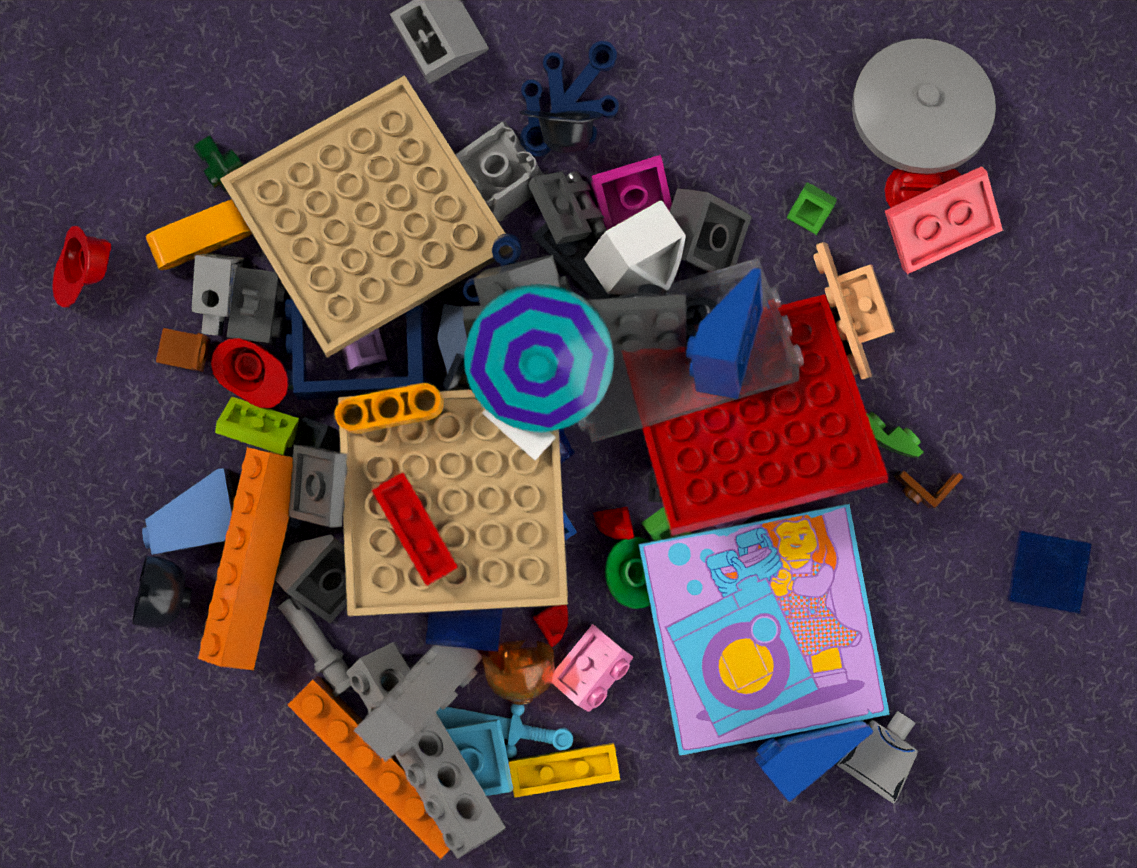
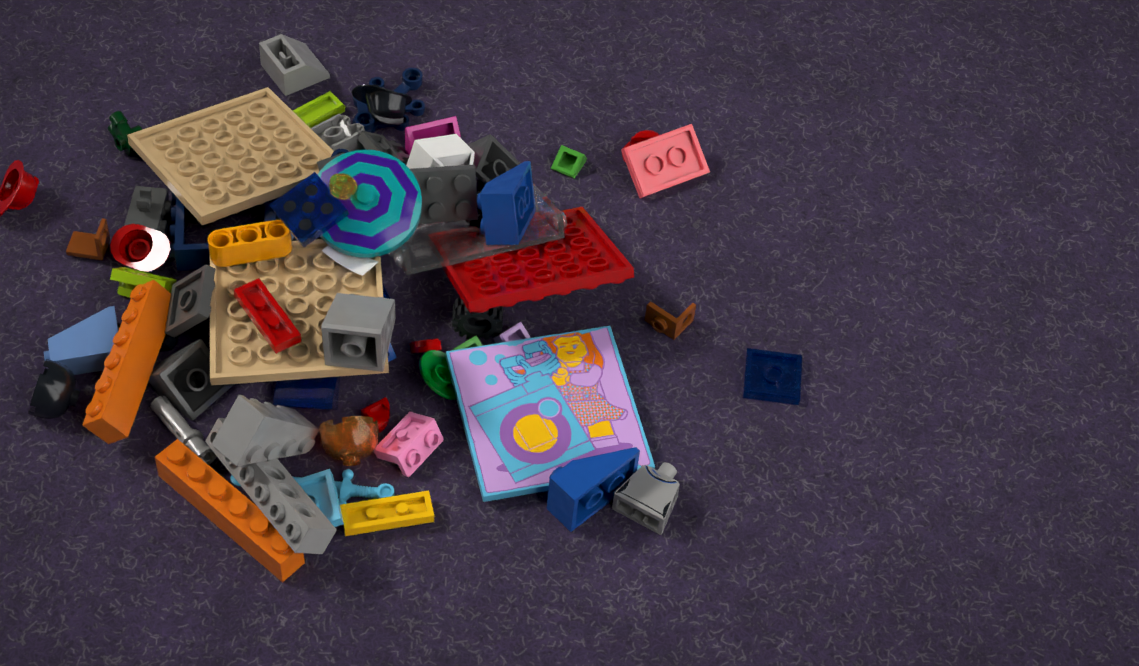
camera: 10 degrees left, 35 degrees down
light orange beam [145,199,252,271] -> none
light grey torso [191,253,244,336] -> none
light nougat bracket [814,242,895,379] -> none
light grey dish [852,39,996,174] -> none
bright green slope [867,411,923,458] -> none
none -> clear blue tile [270,172,349,248]
none -> lime tile [293,91,345,128]
none -> light grey slope [321,293,396,372]
none -> clear yellow plate [329,173,357,200]

